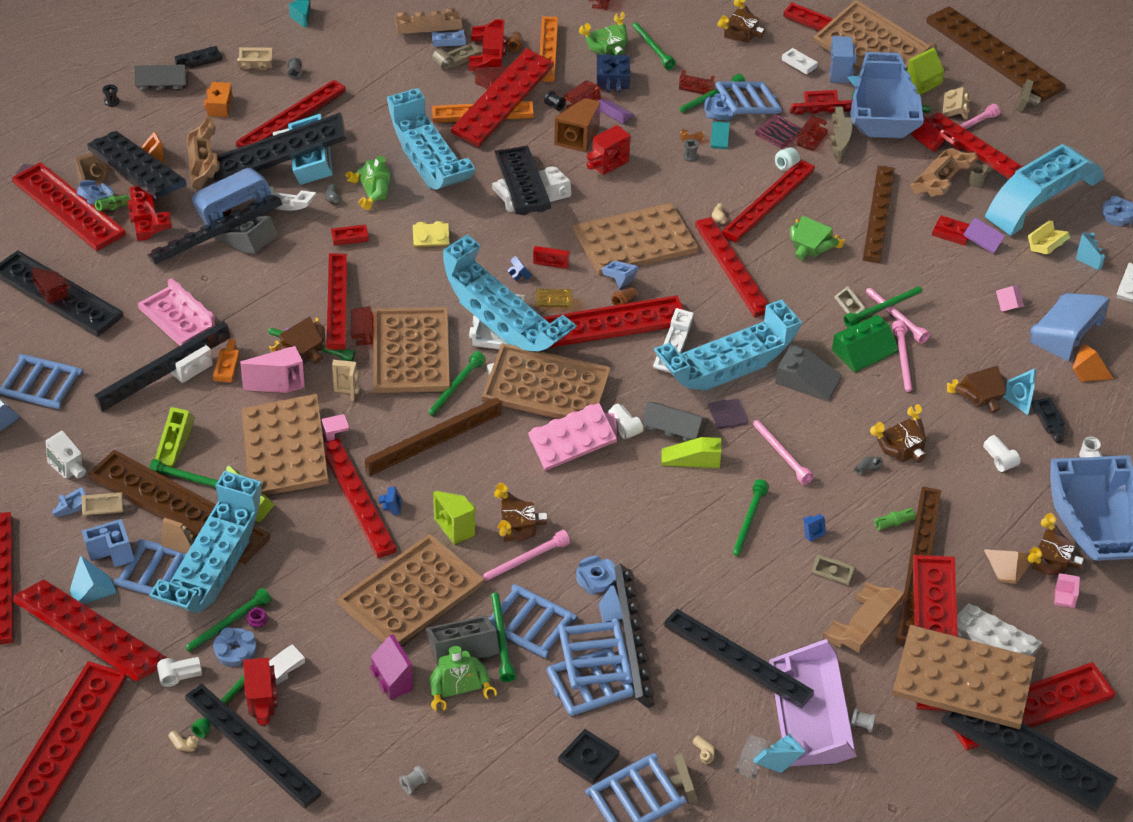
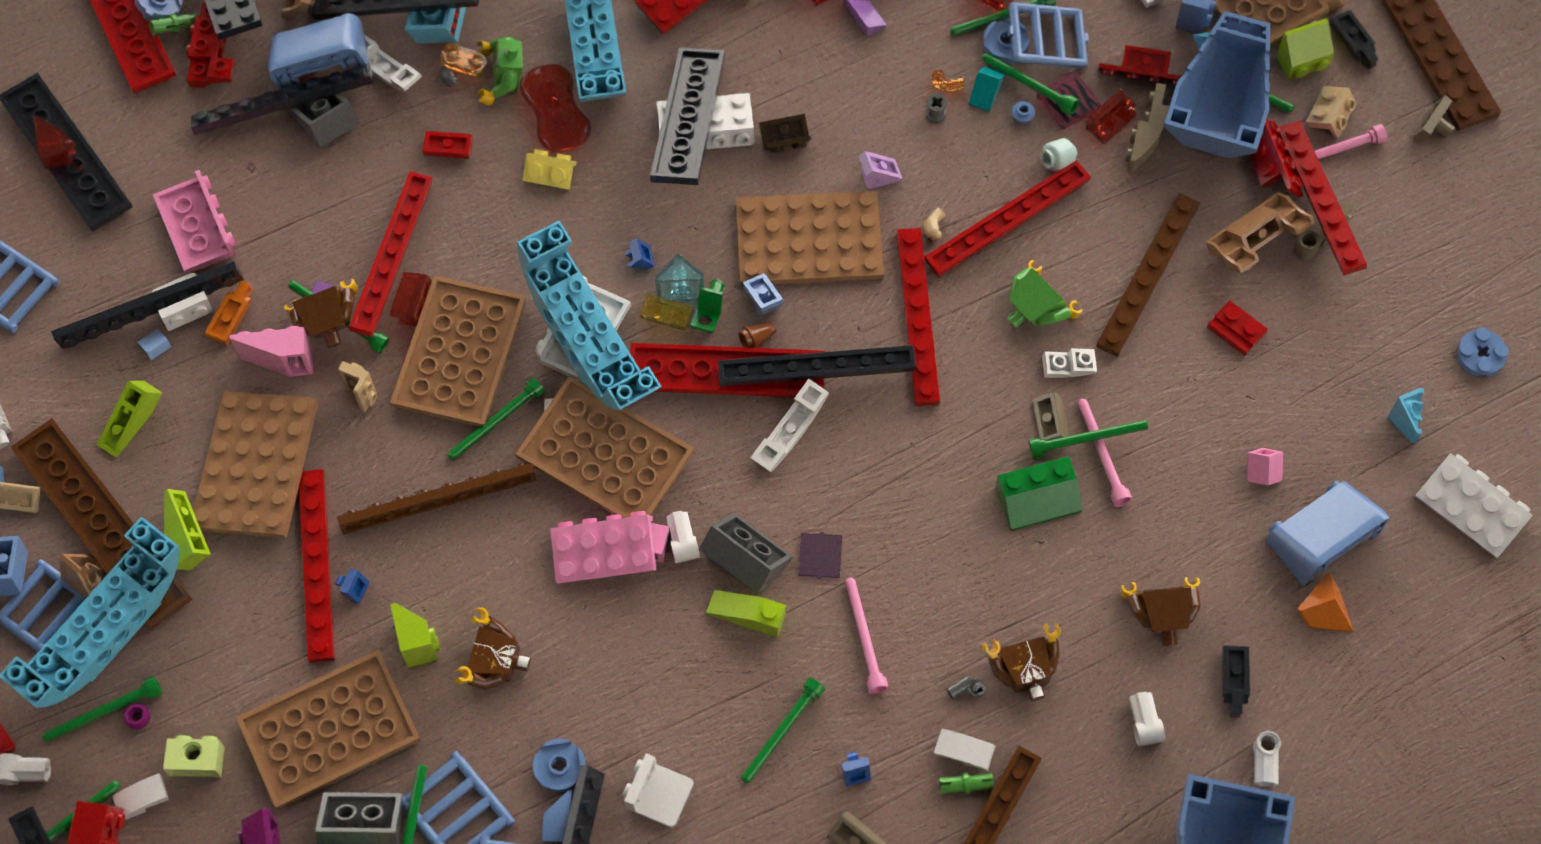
camera: 20 degrees right, 20 degrees up
green piece [149,458,218,488] -> none
medium blue plate [213,627,257,667] -> none
bright pink panel [322,414,349,442] -> none
bright pink piece [483,530,570,581] -> none
red plate [533,246,570,269] -> none
dark orange slope [554,98,601,153] -> none
red hinge [586,125,631,175] -> none
medium azure slope [654,299,802,392] -> none
dark grey slope [775,344,842,402] -> none
bright pink piece [892,320,912,392] -> none
medium lavender slope [963,218,1004,254] -> none
medium azure slope [985,144,1104,236] -> none
medium azure slope [1003,369,1037,415] -> none
light yellow bracket [1028,220,1070,254] -> none
none -> light blue slope [138,329,171,361]
none -> yellowish green brick [163,735,225,777]
none -> clear orange plate [440,44,487,76]
none -> clear red plate [520,64,591,152]
none -> white bracket [622,753,694,827]
none -> clear light blue slope [655,254,705,302]
none -> green bracket [690,279,725,333]
none -> black plate [718,345,916,387]
none -> dark brown bracket [758,113,811,154]
none -> lavender slope [858,151,903,189]
none -> white slope [934,729,995,771]
none -> green piece [982,53,1079,116]
none -> medium blue plate [1012,101,1035,124]
none -> white slope [1042,348,1097,378]
none -> black hinge [1329,10,1379,70]

